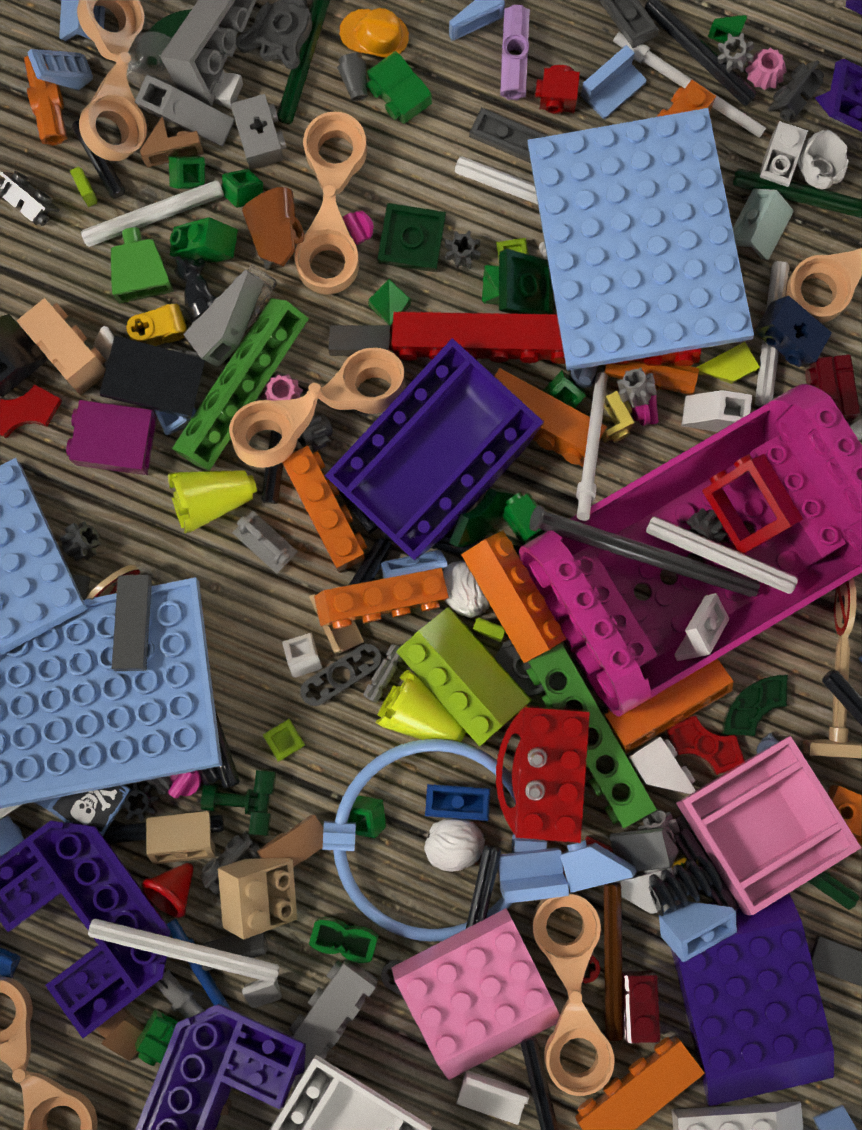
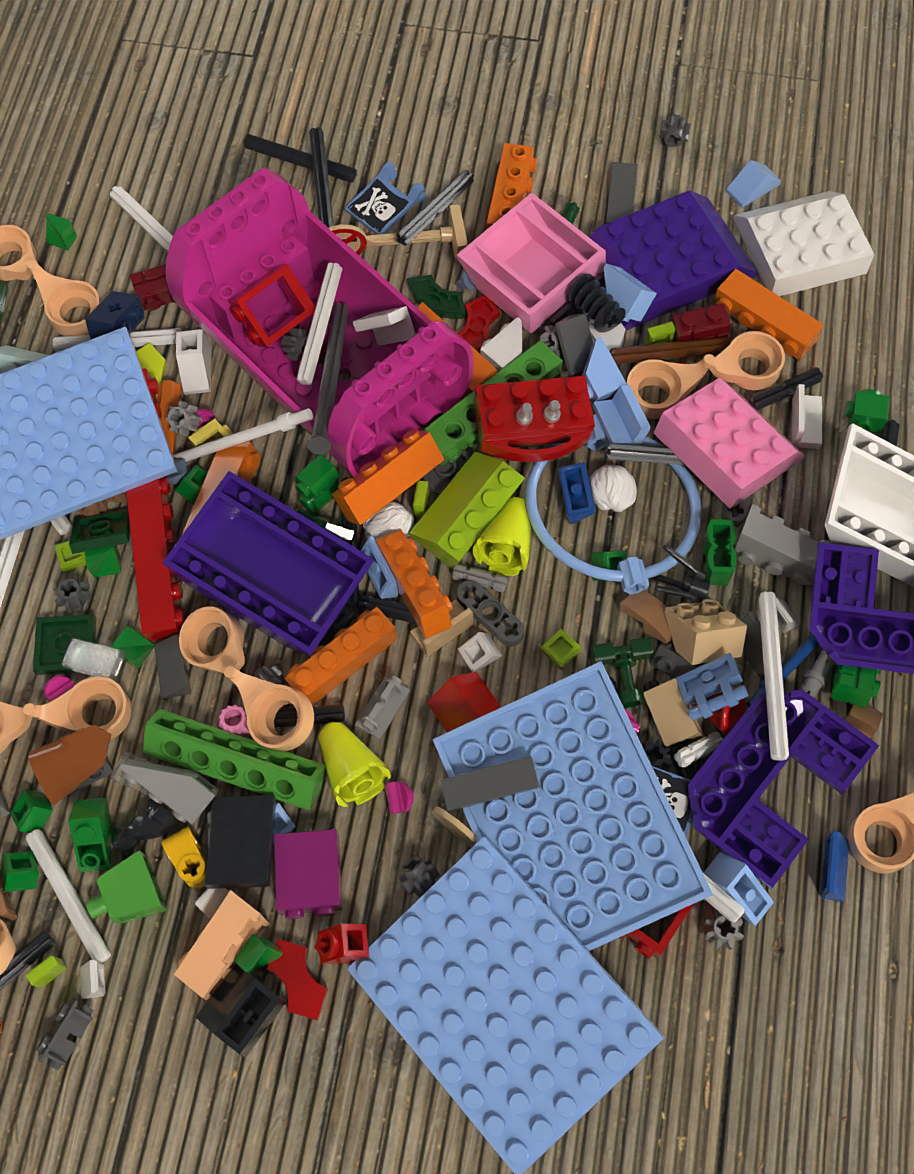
camera: 100 degrees left, 15 degrees down
none -> clear tile [61,639,125,680]
none -> white slope [80,960,106,999]
none -> green slope [234,934,283,973]
none -> red brick [314,924,369,964]
none -> dark pink plate [385,782,414,815]
none -> red slope [427,672,501,732]
none -> lime tile [645,322,676,345]
none -> black plant [652,545,710,602]
none -> white axle [674,732,724,767]
none -> medium blue plate [676,653,749,721]

